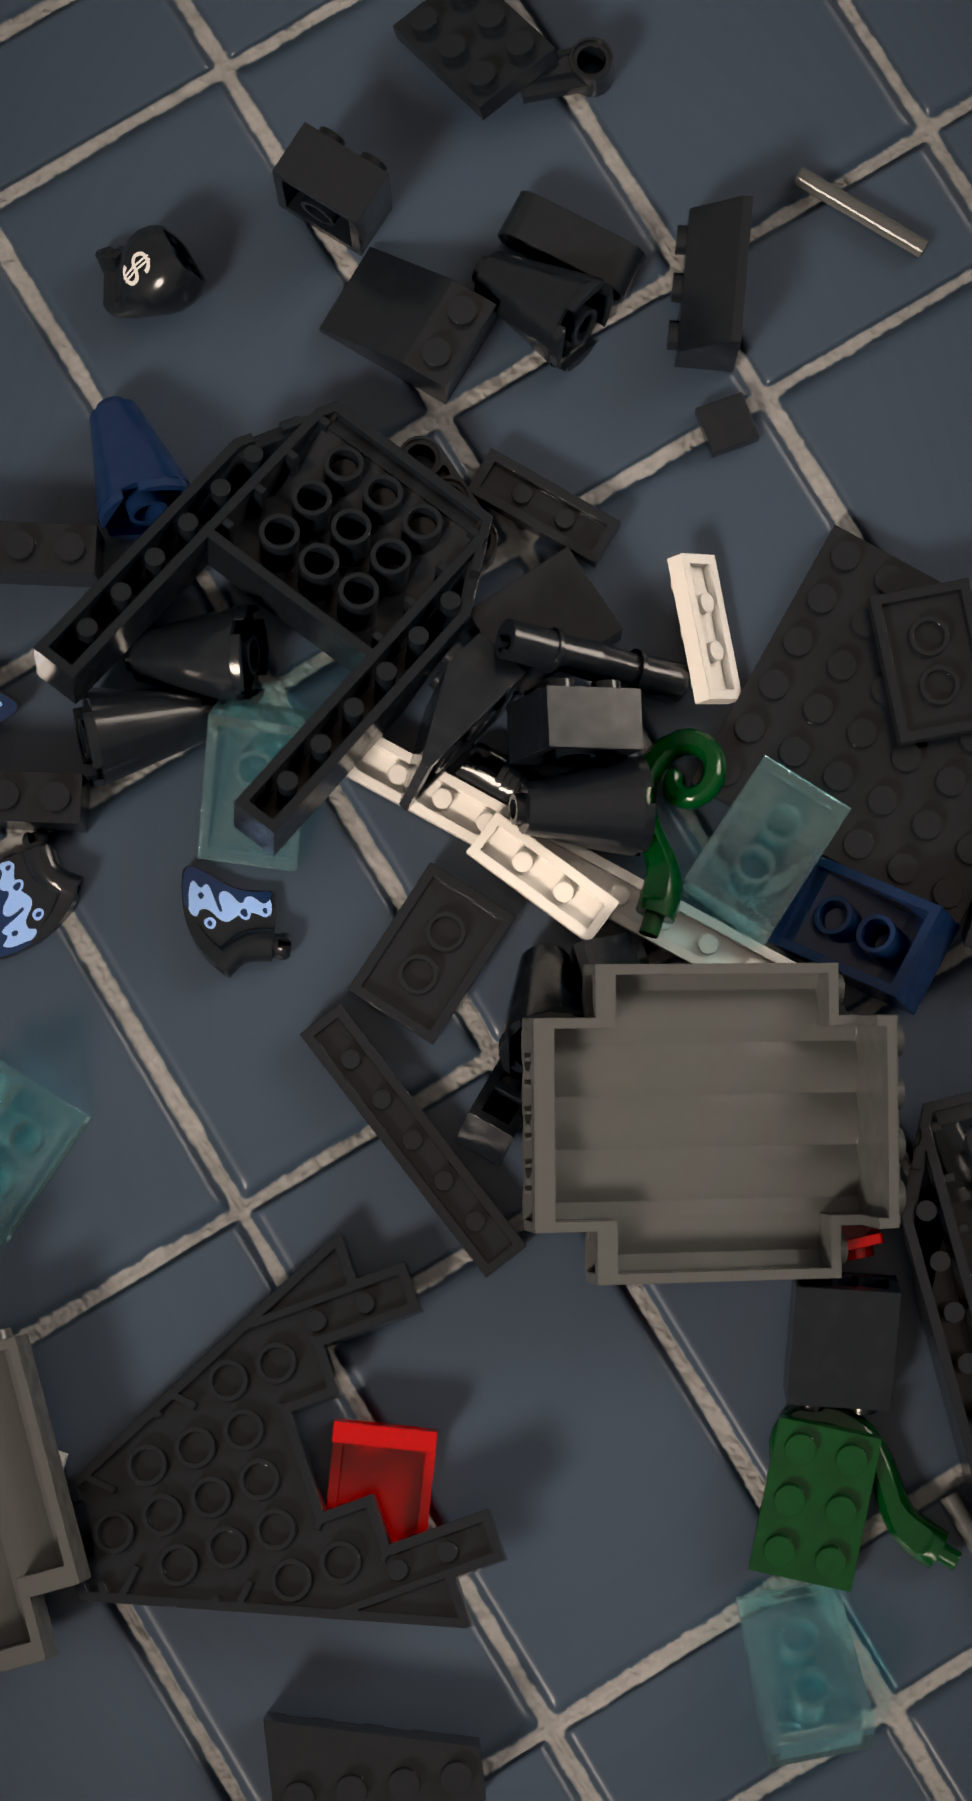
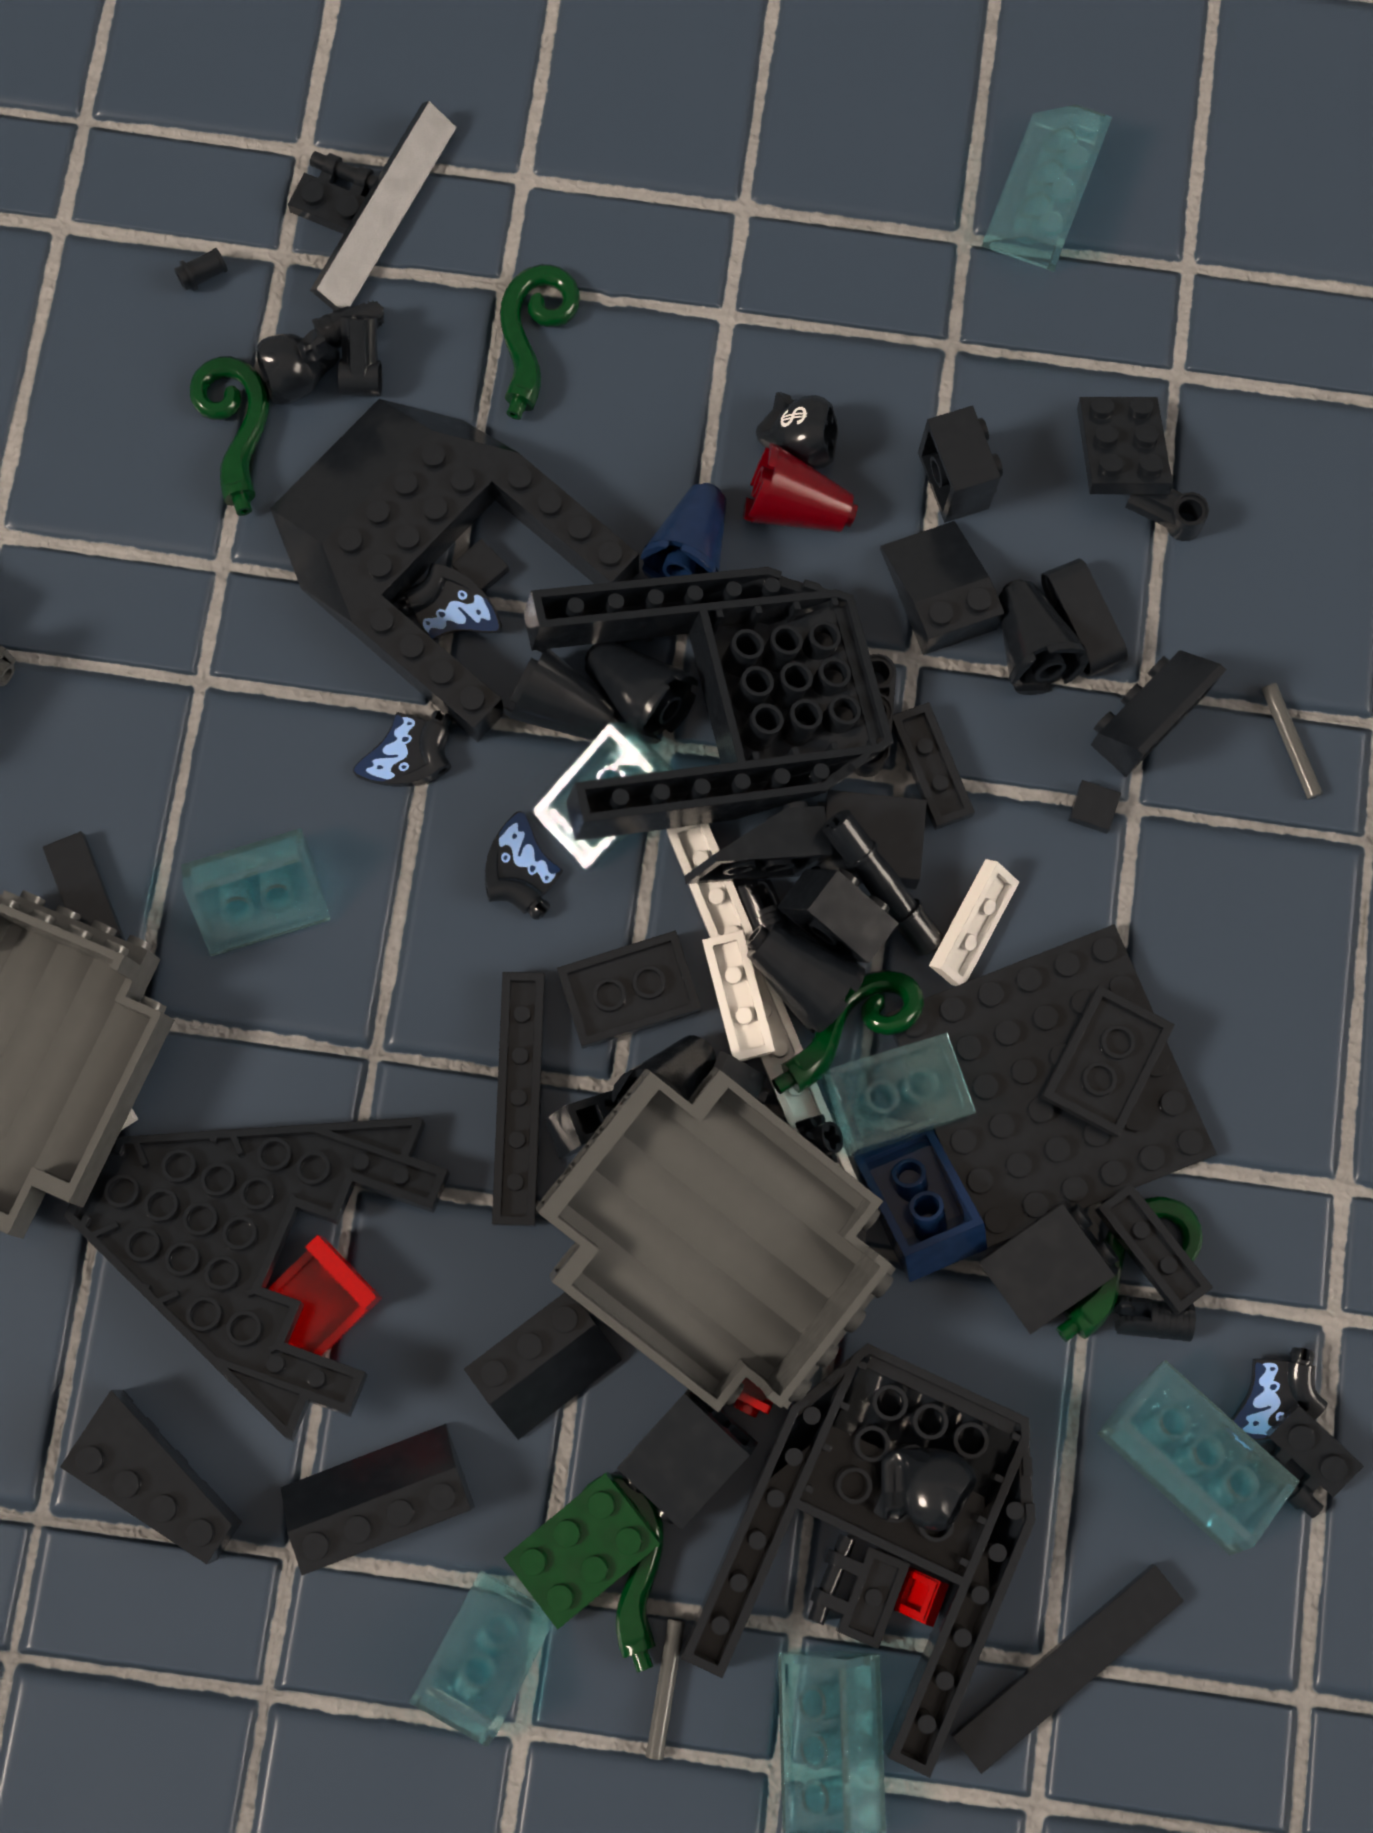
camera: 35 degrees right, 5 degrees down
none -> black slope [281,1424,475,1575]
none -> black slope [464,1292,622,1440]
none -> dark red cone [743,443,858,532]
none -> black gear [795,1114,843,1163]

